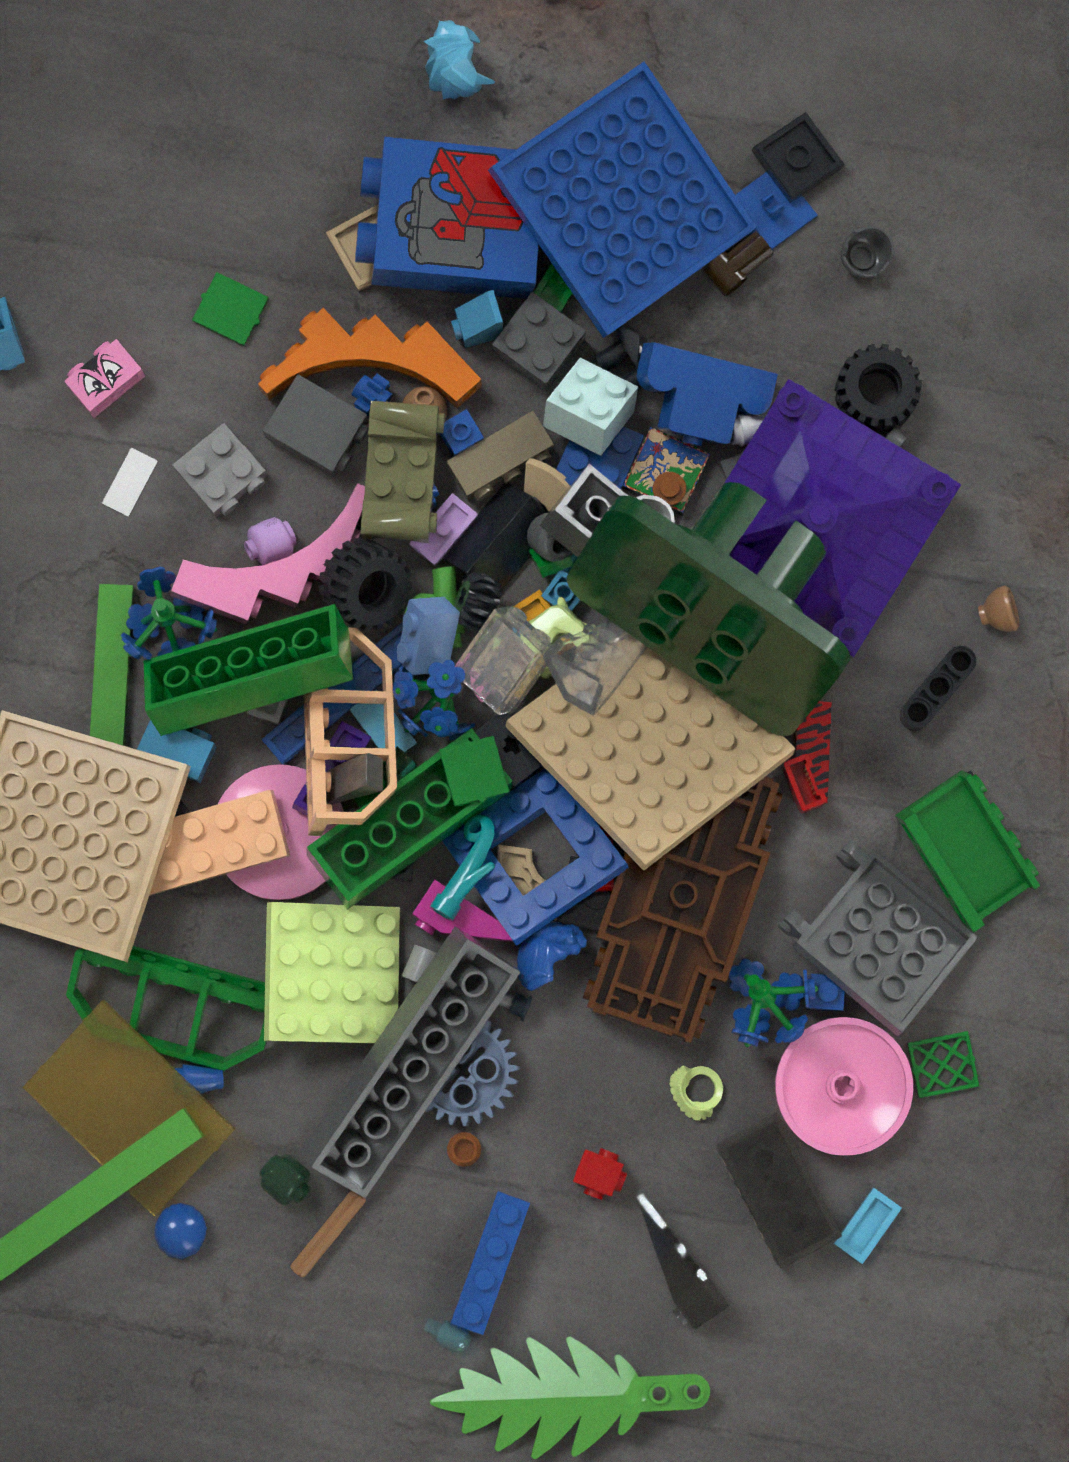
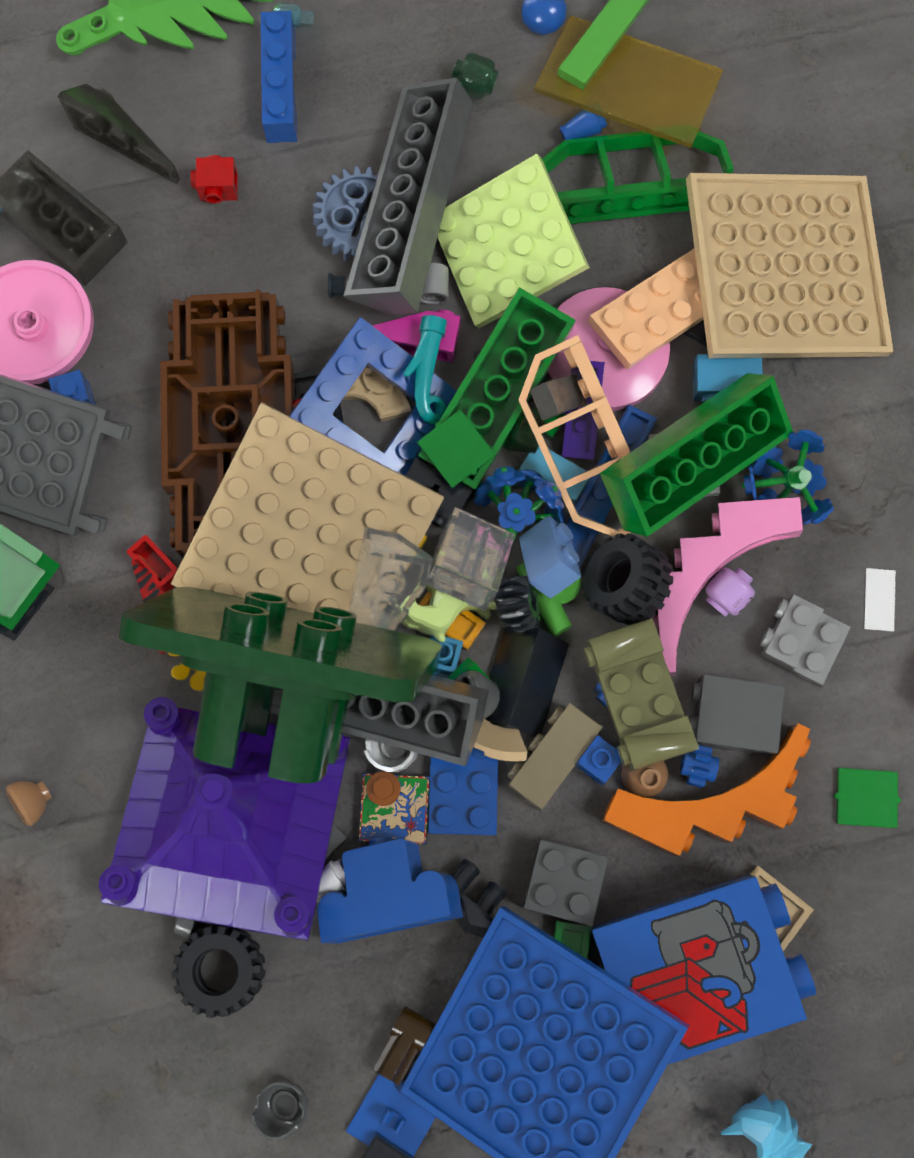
camera: 160 degrees right, 5 degrees down
bright green tile [90,584,134,746] -> none
medium nougat axle [290,1191,366,1278] -> none
lavender plate [409,493,478,567] -> none
dark orange plate [447,1132,481,1167] -> none
dark azure slope [451,290,503,348] -> none
blue hair [517,921,587,991] -> none
light aqua brick [543,358,638,456] -> none
yellowish green piece [670,1066,723,1120] -> none
blue plant [728,958,818,1047] -> none
black beam [900,645,977,731] -> none

